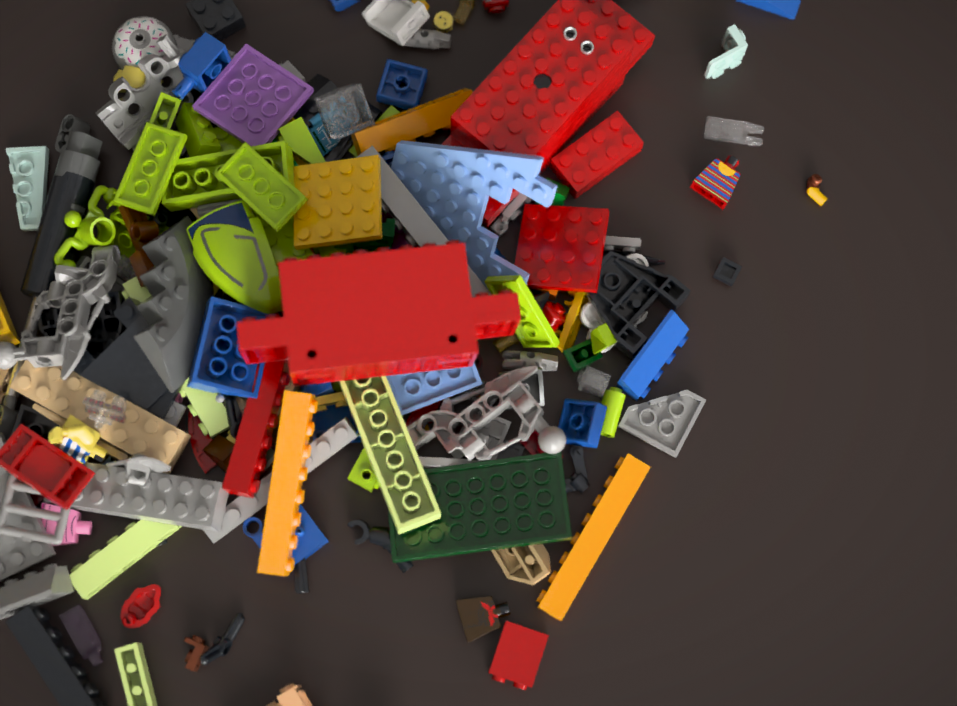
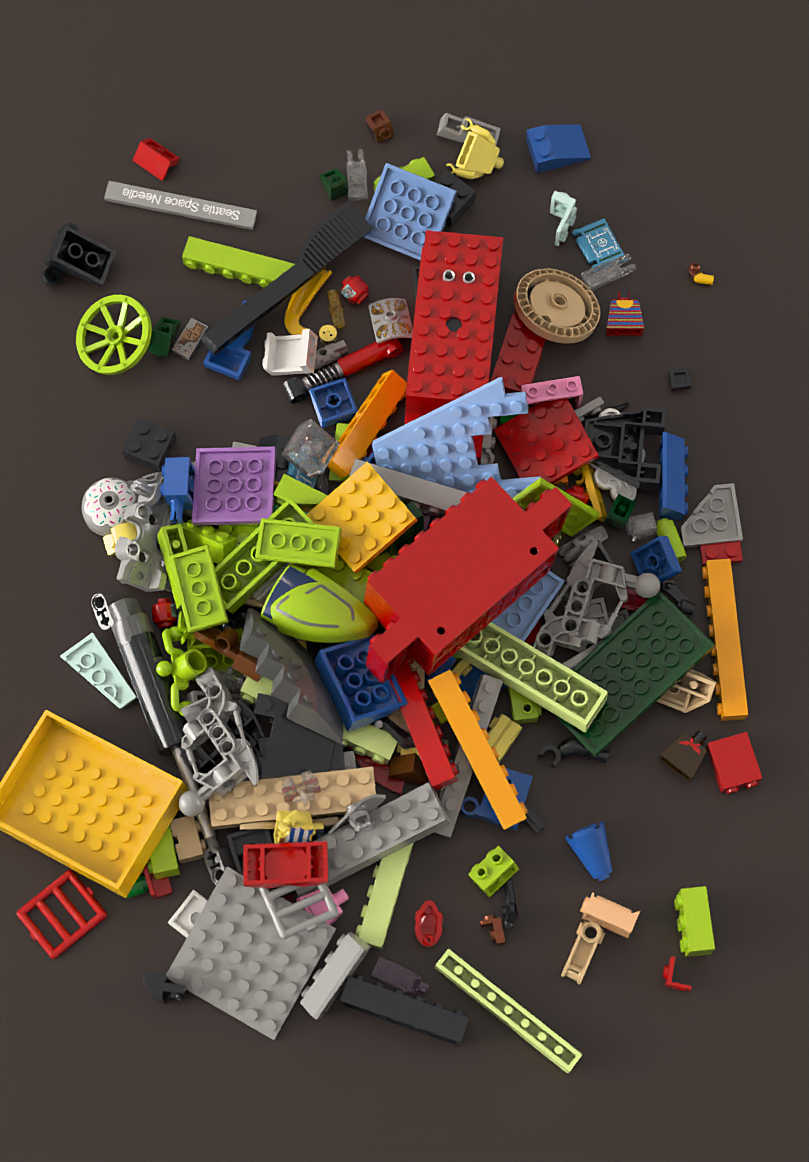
camera: 30 degrees left, 5 degrees down
lime slope [590,323,617,355] -> none
none -> red head [151,598,178,628]
none -> piece [282,338,404,404]
none -> light grey shield [368,298,413,344]
none -> lime brick [468,846,519,898]
none -> light yellow brick [487,714,522,763]
none -> tan piece [514,268,600,344]
none -> bright pink window [521,376,583,410]
none -> blue cone [565,821,613,881]
none -> dark azure piece [572,219,625,272]
none -> red plate [700,541,743,566]

